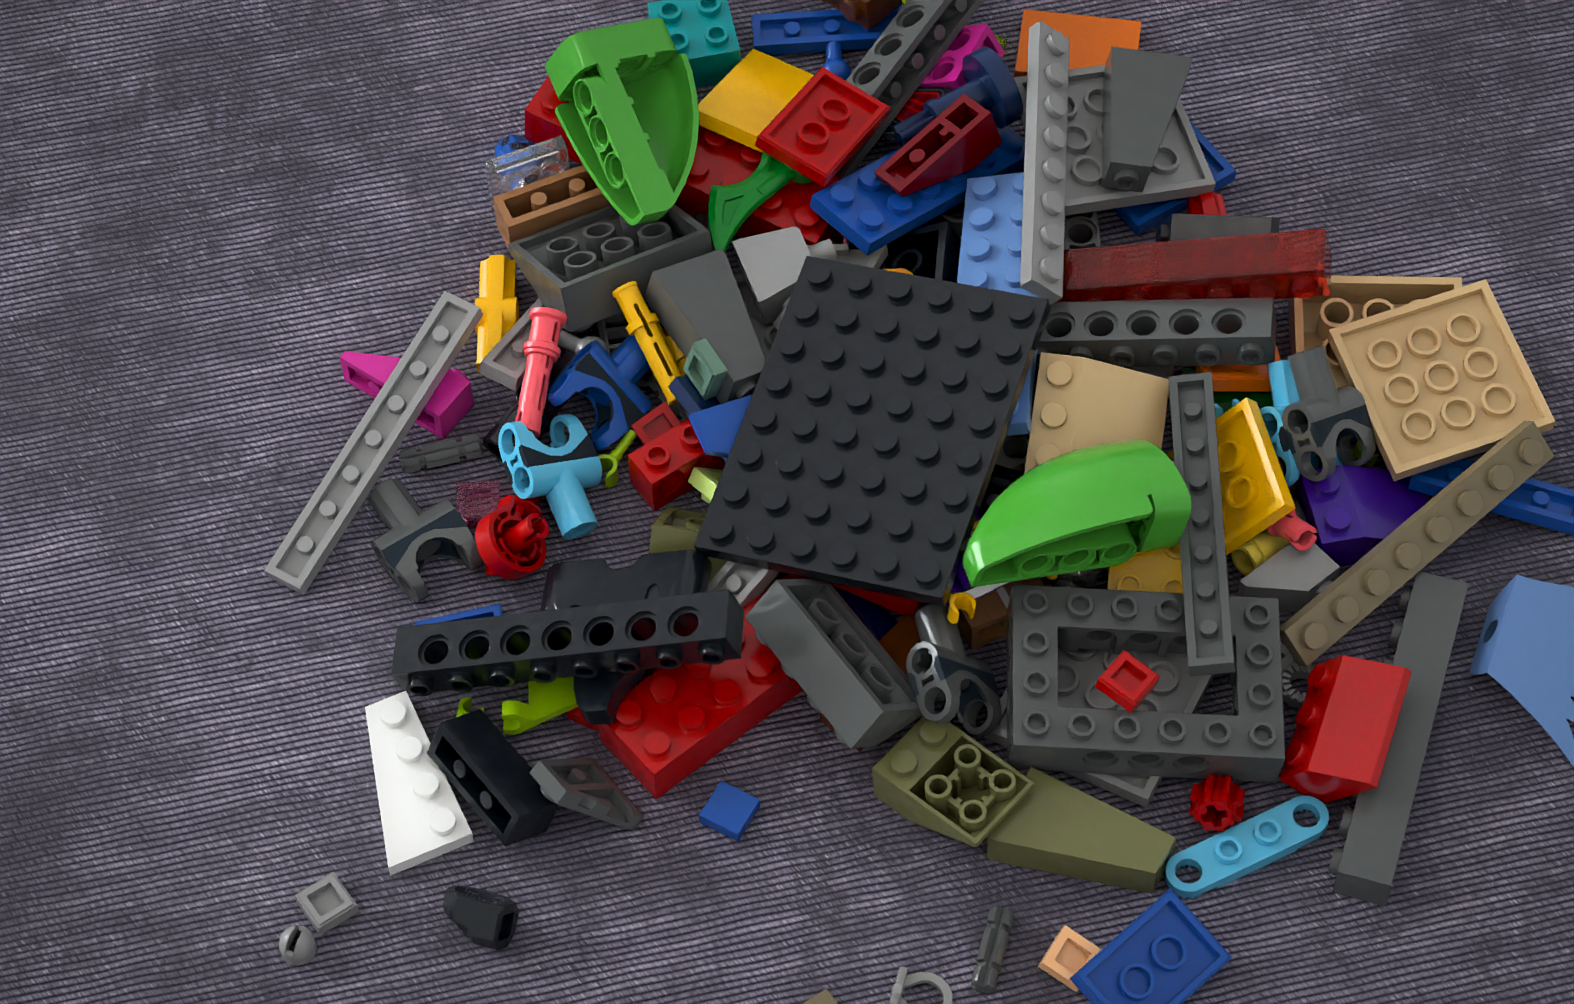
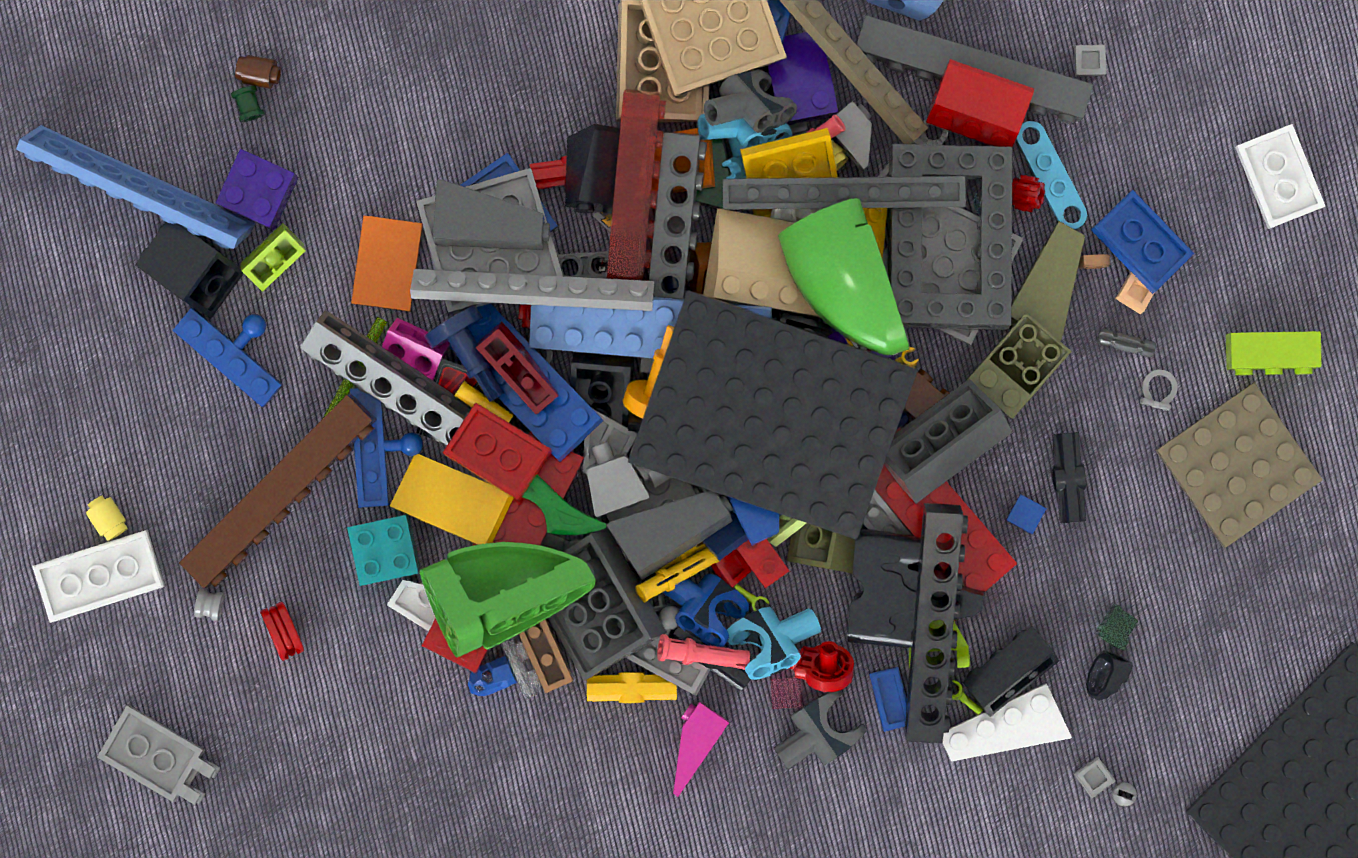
camera: 90 degrees left, 30 degrees up
light grey plate [264,291,483,595] -> none
dark grey axle [399,432,483,473] -> none
dark grey wing [530,758,644,830] -> none
sand green tile [683,338,728,400] -> none
dark grey connector [906,604,1002,737] -> none
red tile [1095,650,1160,713] -> none
none -> yellow pin [454,381,514,423]
none -> black piece [1052,432,1086,523]
none -> light grey plate [1074,45,1106,77]
none -> medium nougat tile [1078,254,1110,270]
none -> clear green panel [1094,604,1138,651]

